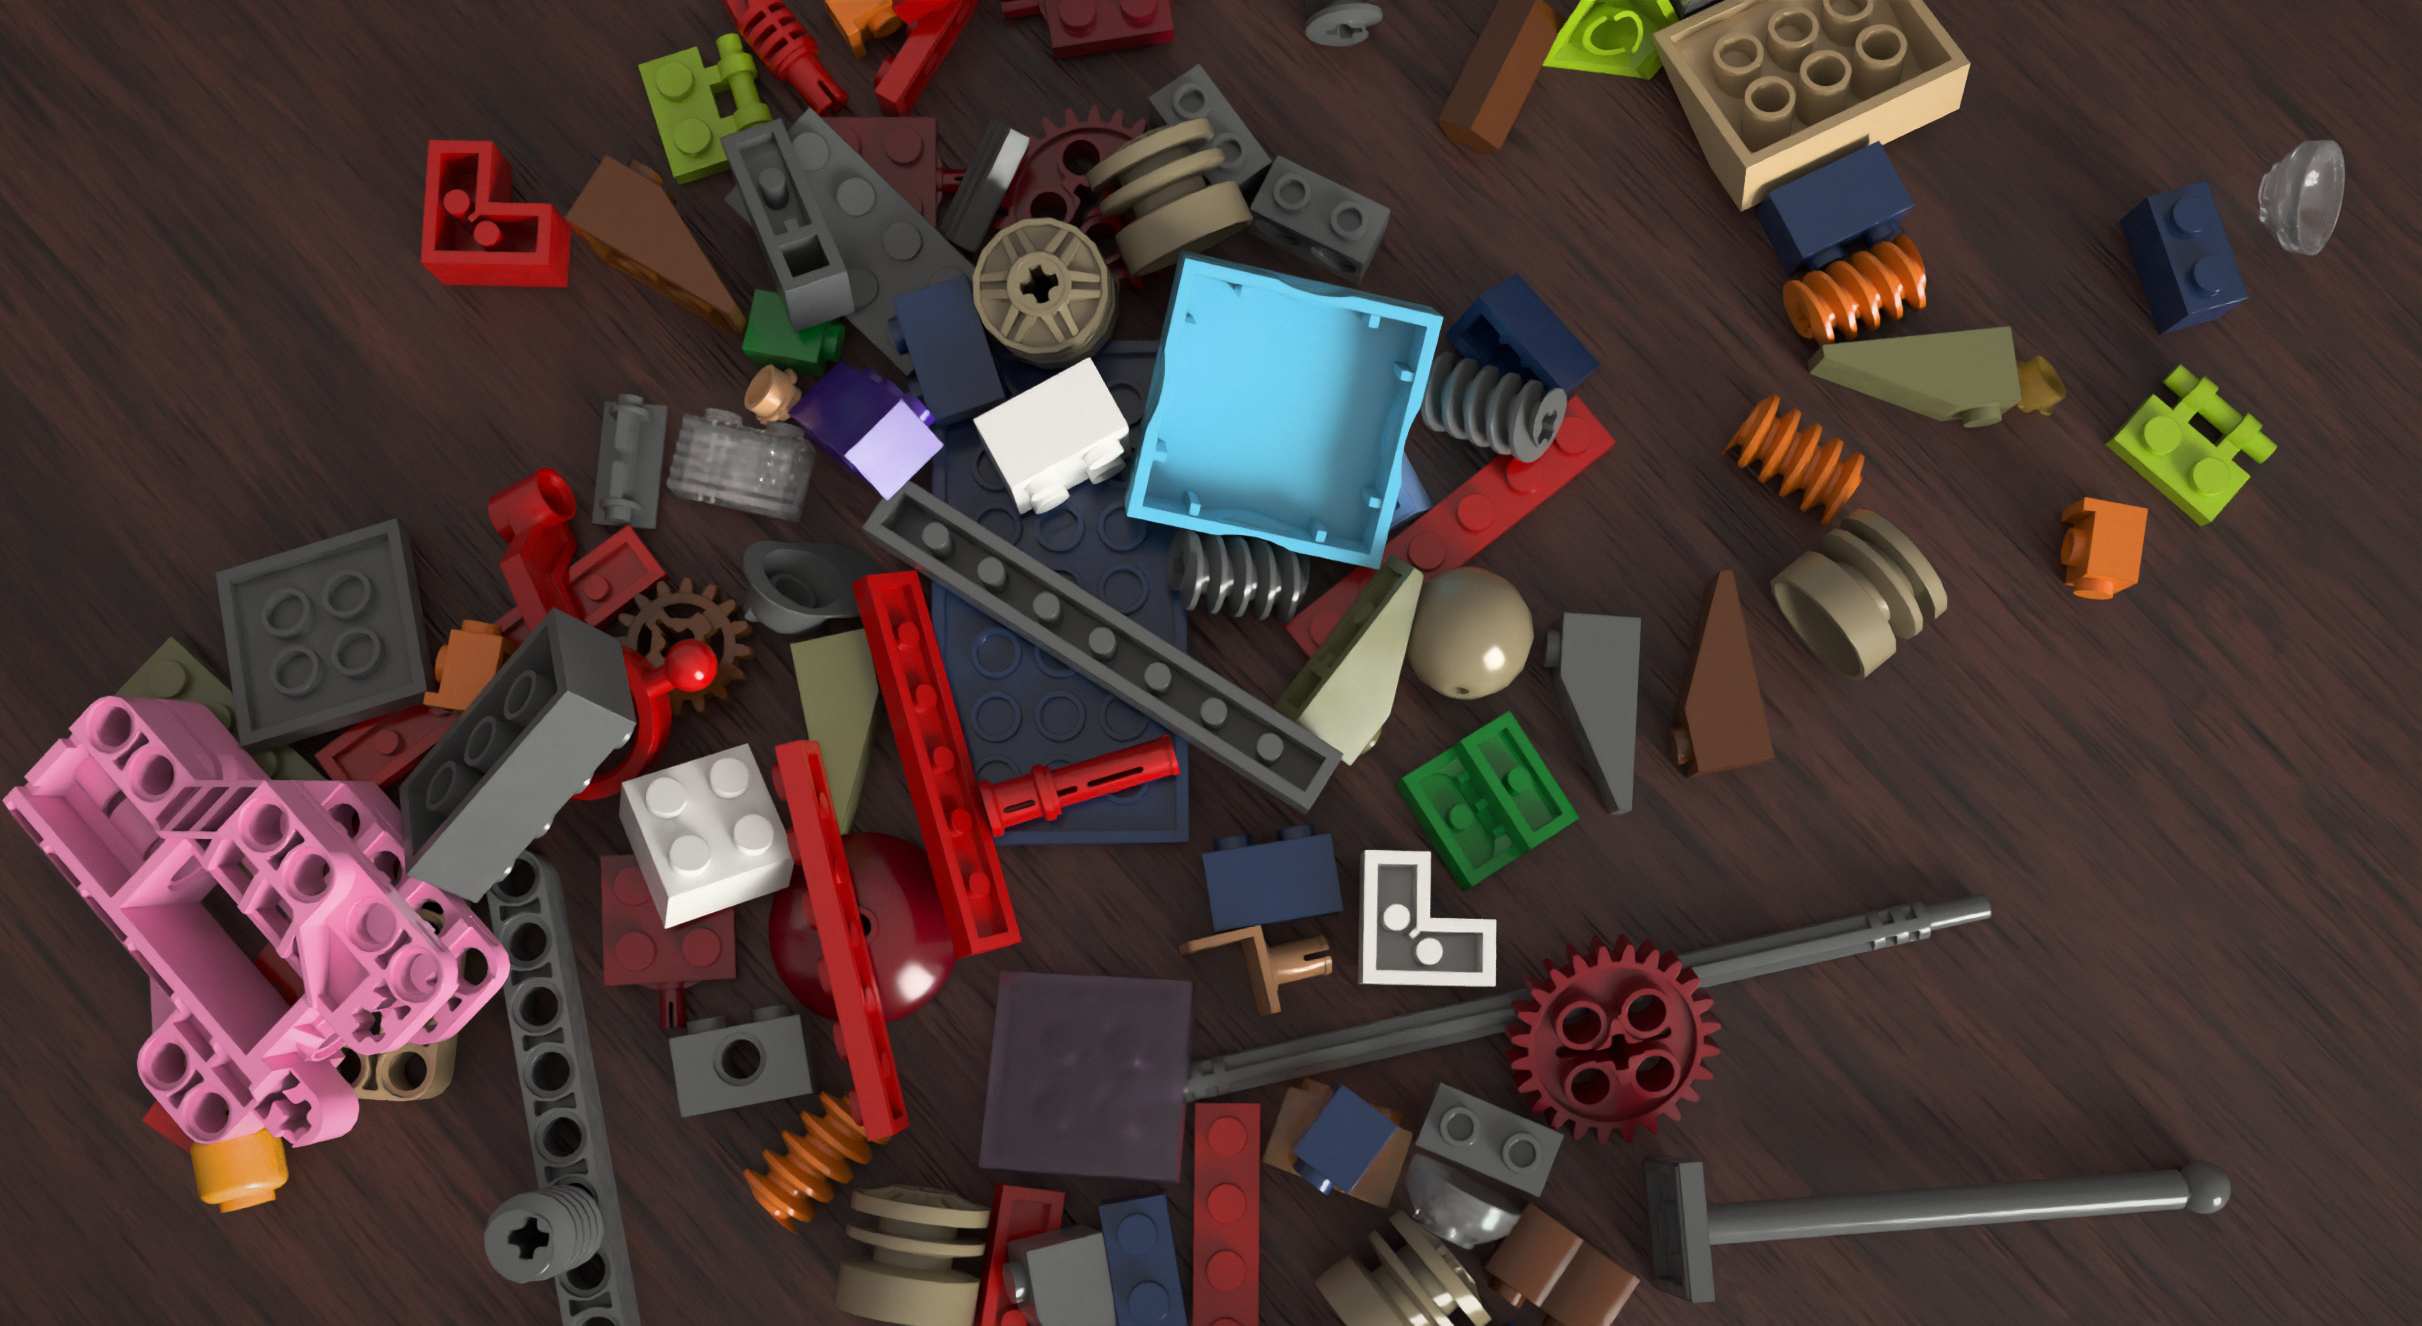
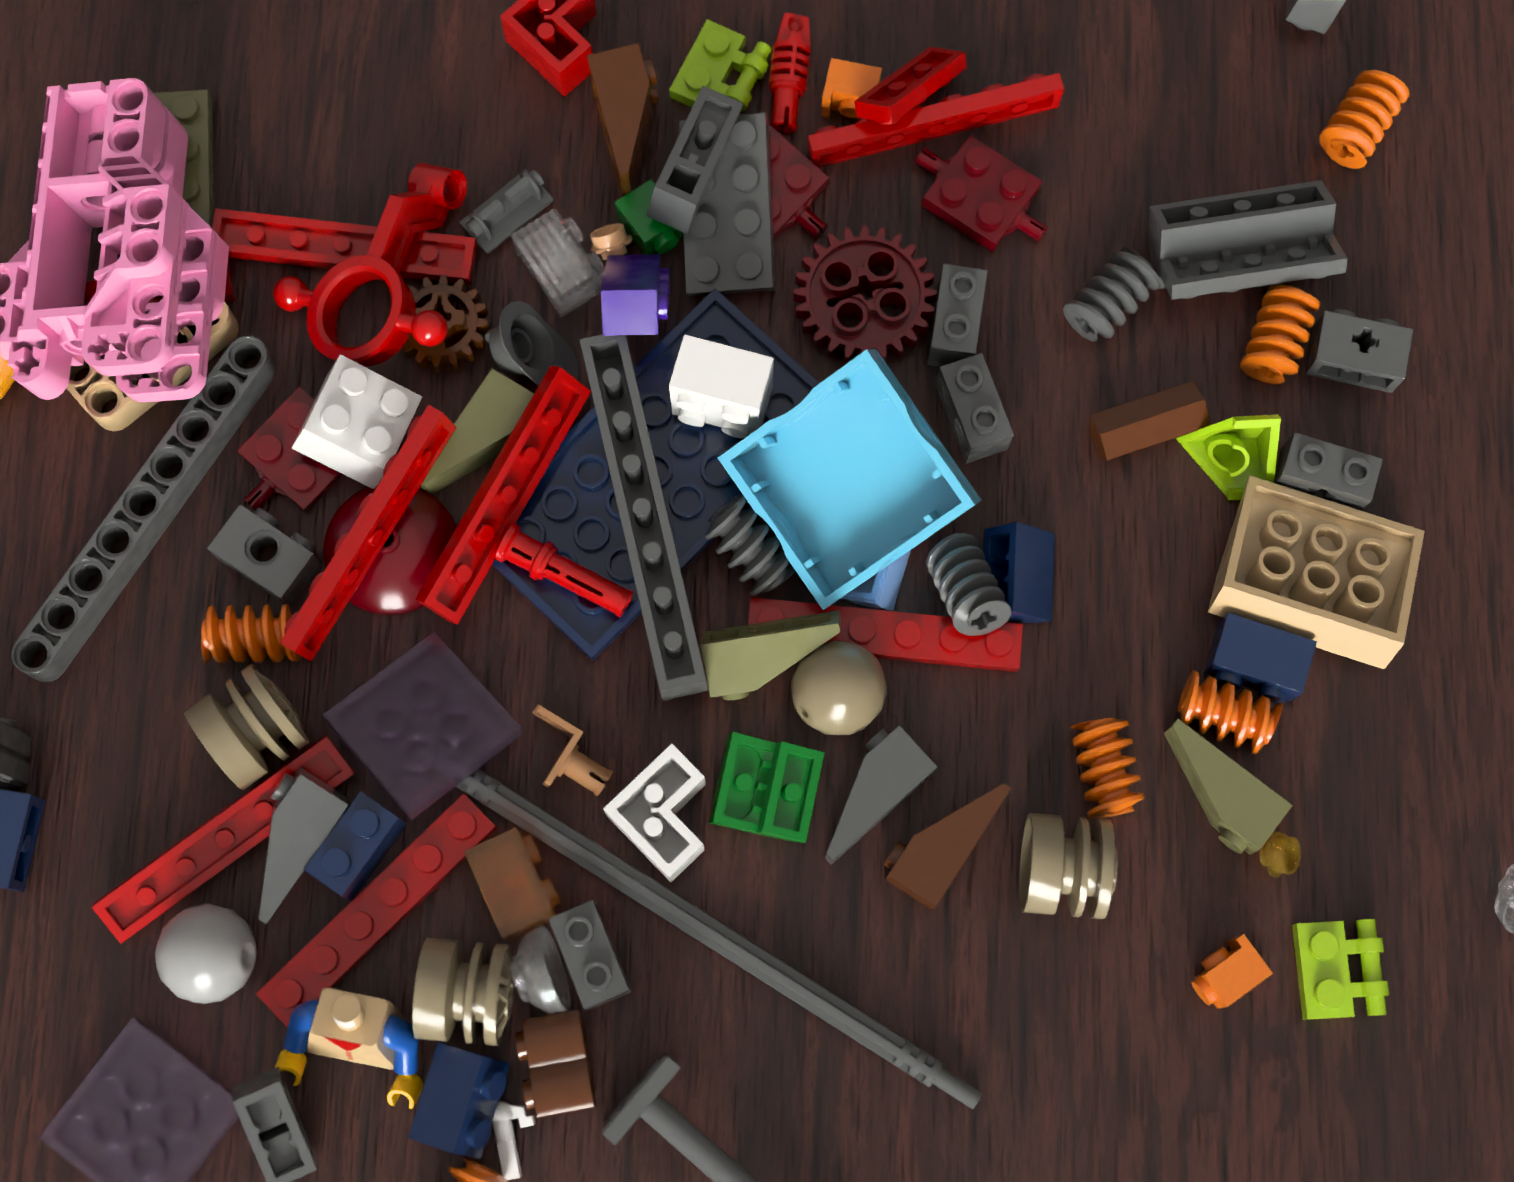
camera: 45 degrees right, 5 degrees down
dark grey plate [216,518,437,754] -> none
dark grey brick [399,607,637,903] -> none
orange brick [423,620,520,715] -> none
dark grey piece [484,1184,605,1284] -> none
dark blue brick [888,274,1011,427] -> none
dark grey tile [938,118,1030,253] -> none
dark tan wheel [973,218,1120,369] -> none
dark tan wheel [1086,118,1253,278] -> none
dark blue brick [1202,824,1344,934] -> none
dark blue brick [1288,1081,1398,1195] -> none
dark red gear [1505,934,1721,1145] -> none
dark blue brick [2120,180,2248,336] -> none

